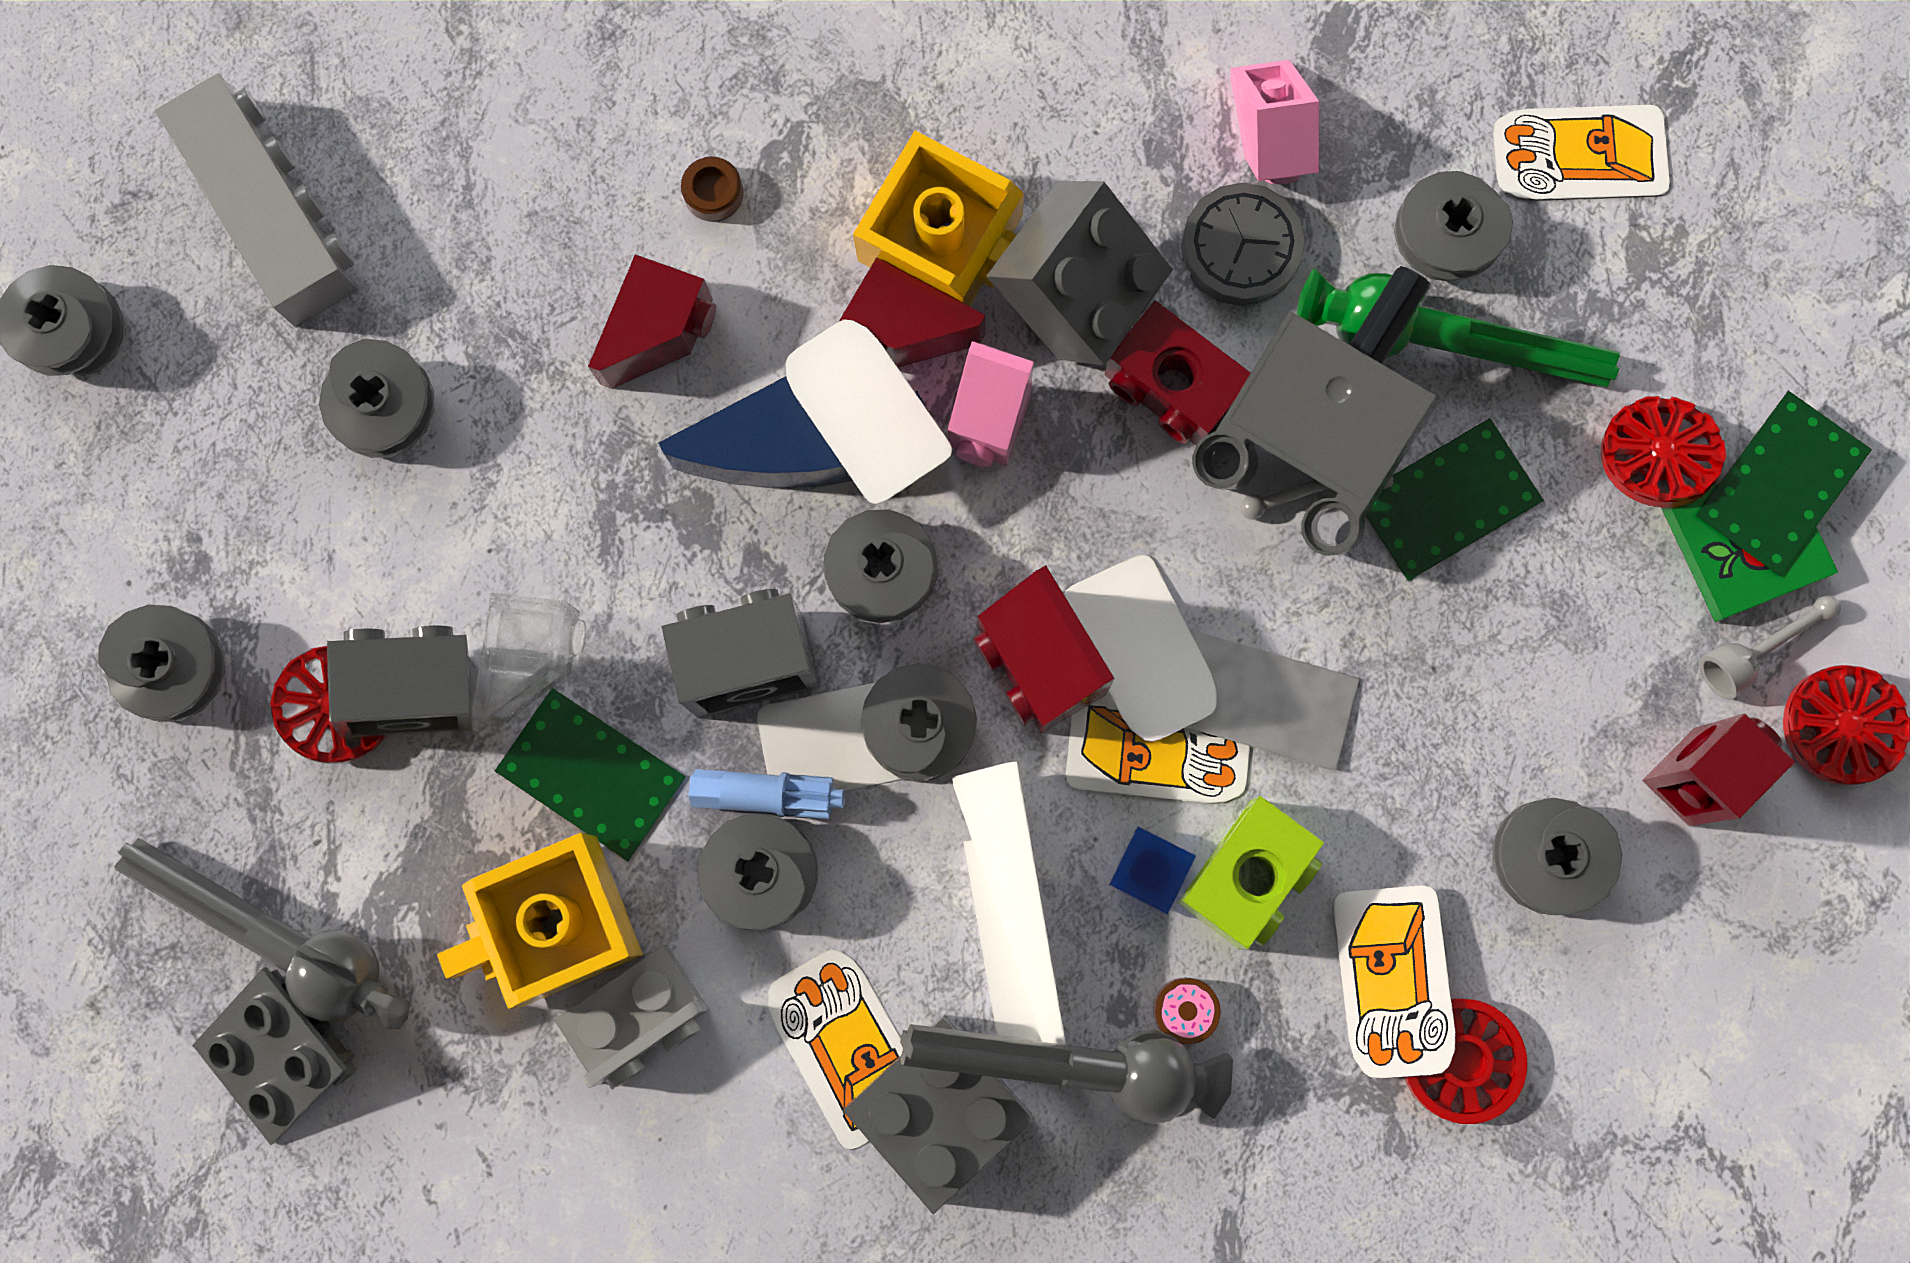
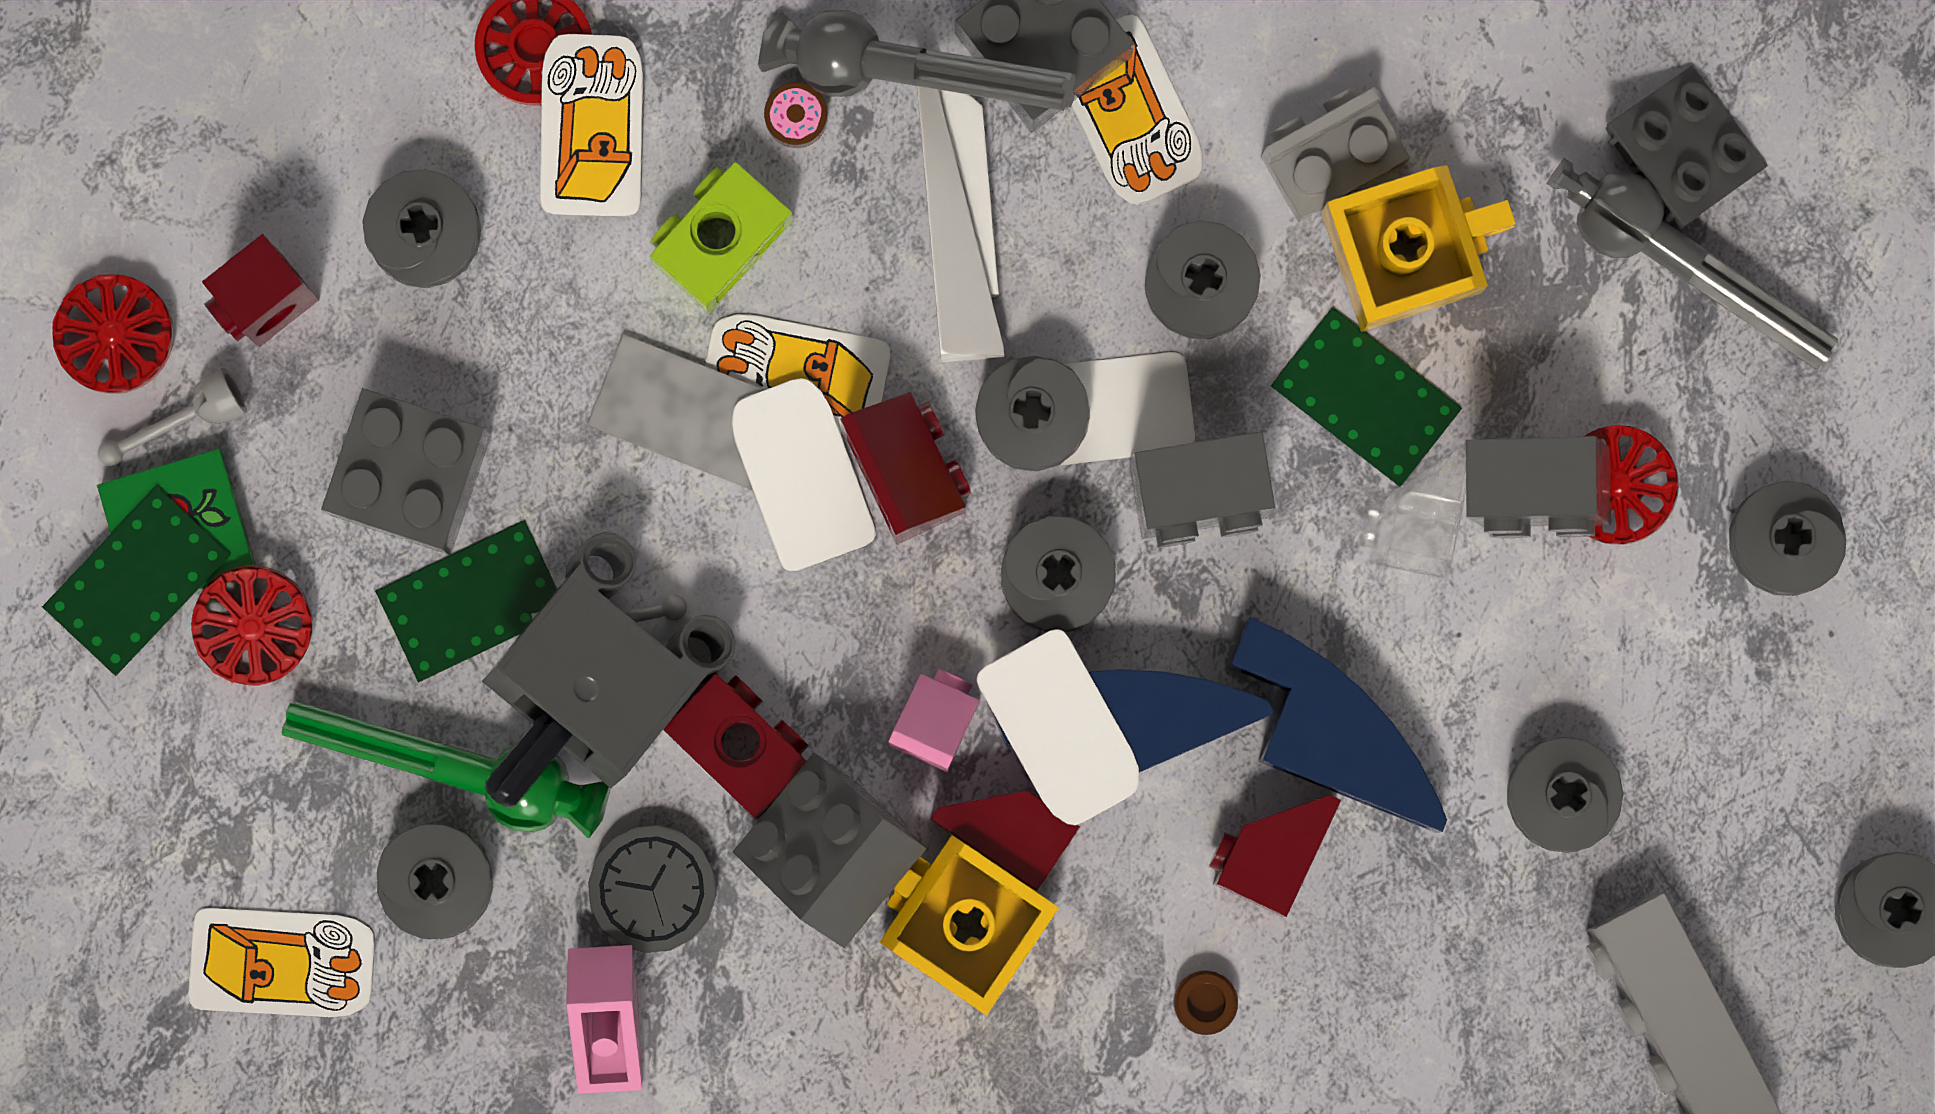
camera: 175 degrees right, 5 degrees up
light blue piece [688,769,845,819] -> none
clear blue plate [1108,826,1196,915] -> none
none -> dark grey brick [321,388,491,555]
none -> dark blue slope [1227,617,1447,833]

